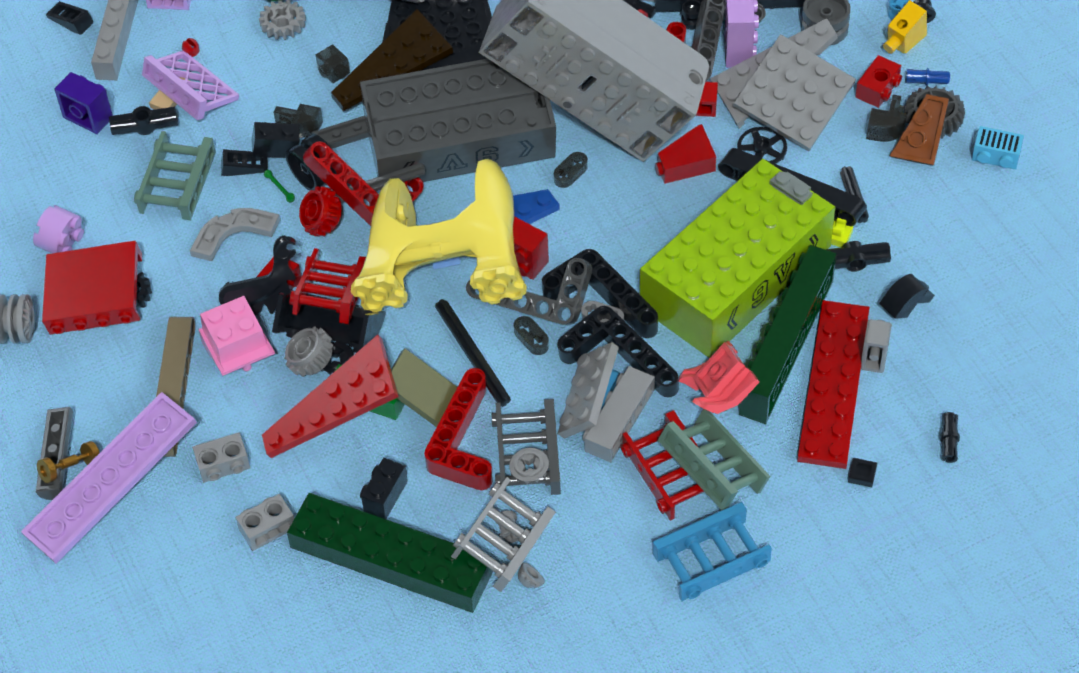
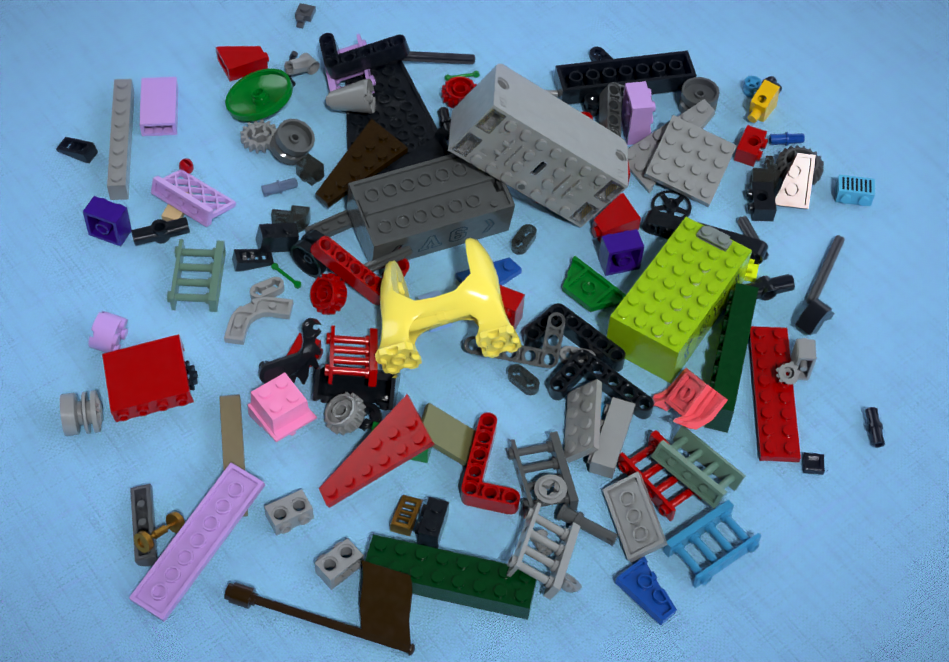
camera: 15 degrees left, 0 degrees up
black axle [435,299,511,407] -> none
none -> dark brown flag [224,560,415,656]
none -> light grey beam [250,277,284,300]
none -> sand blue axle [261,178,298,197]
none -> dark grey wheel [270,119,315,165]
none -> pearl gold slope [390,495,423,536]
none -> dark grey pin [556,503,619,546]
none -> green wing [562,256,626,312]
none -> dark purple brick [598,229,644,276]
none -> light grey plate [603,472,668,563]
none -> blue wing [615,556,677,625]
none -> black brick [746,182,777,221]
none -> light grey animal [776,361,801,385]
none -> dark grey axle [806,235,845,304]

